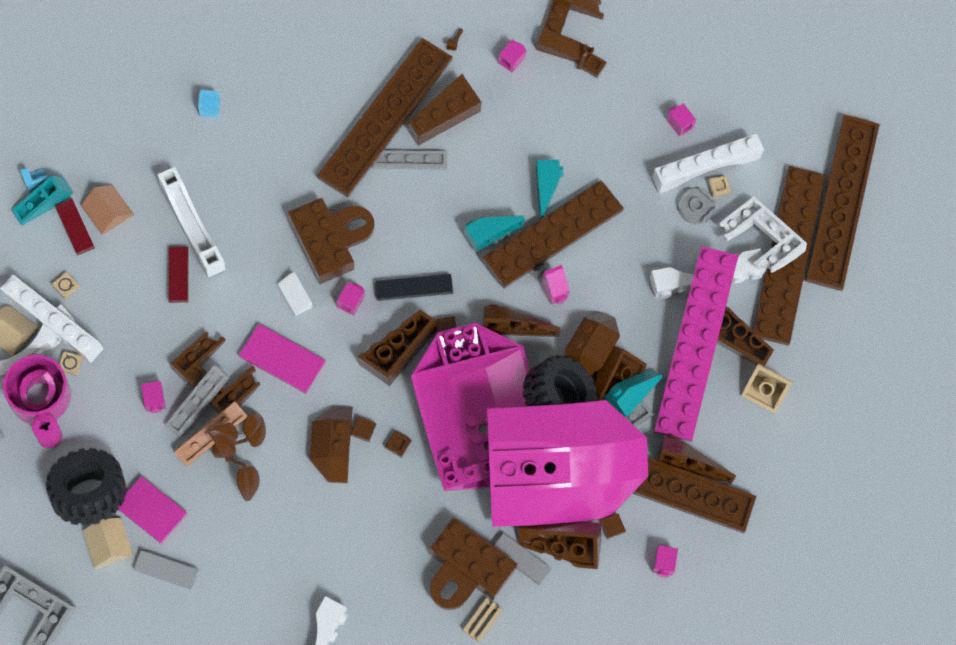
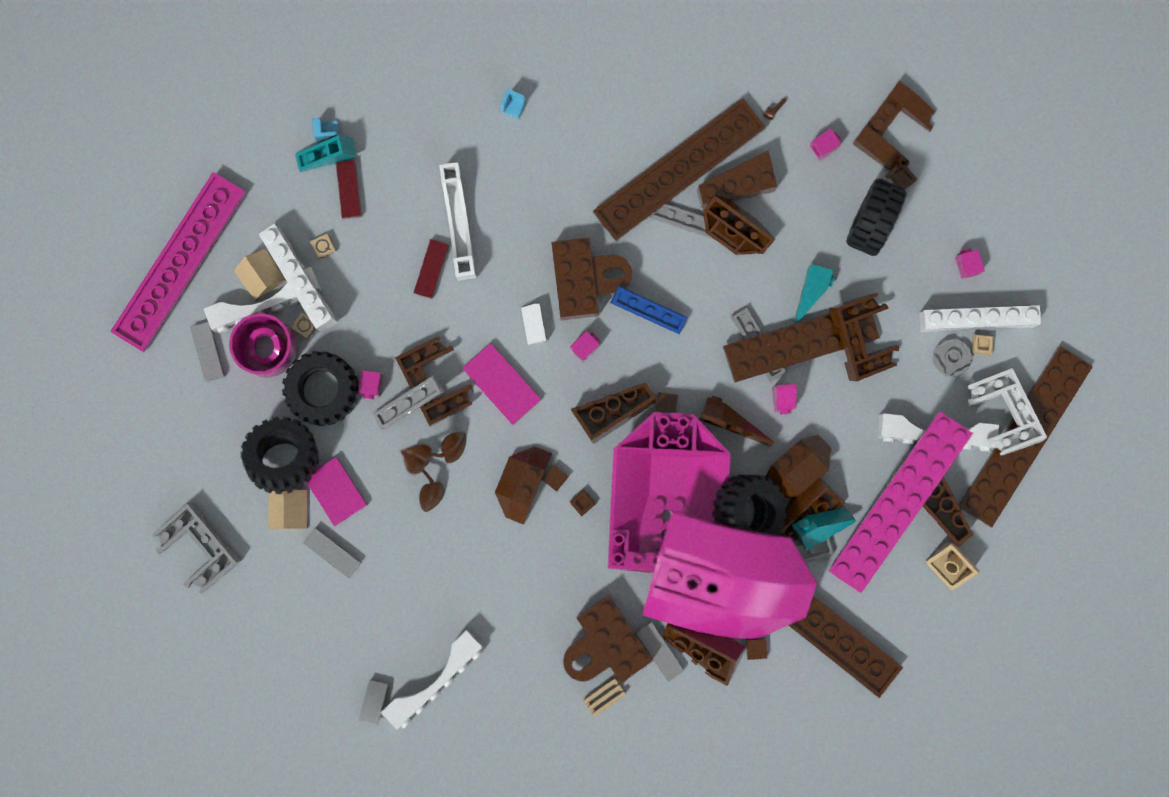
camera: 30 degrees right, 15 degrees up
dark pink piece [32,414,62,449] -> none
nougat slope [81,185,134,235] -> none
nougat plate [174,401,248,467] -> none
black tile [375,274,453,301] -> none
teal slope [464,215,525,252] -> none
dark pink brick [653,545,678,578] -> none
reddish brown wedge [657,436,736,484] -> none
reddish brown plate [805,114,880,291] -> none
none -> black tyre [282,351,359,426]
none -> blue tile [610,285,687,334]
none -> reddish brown wedge [703,195,775,255]
none -> reddish brown wedge [829,293,899,381]
none -> black tyre [846,178,907,256]

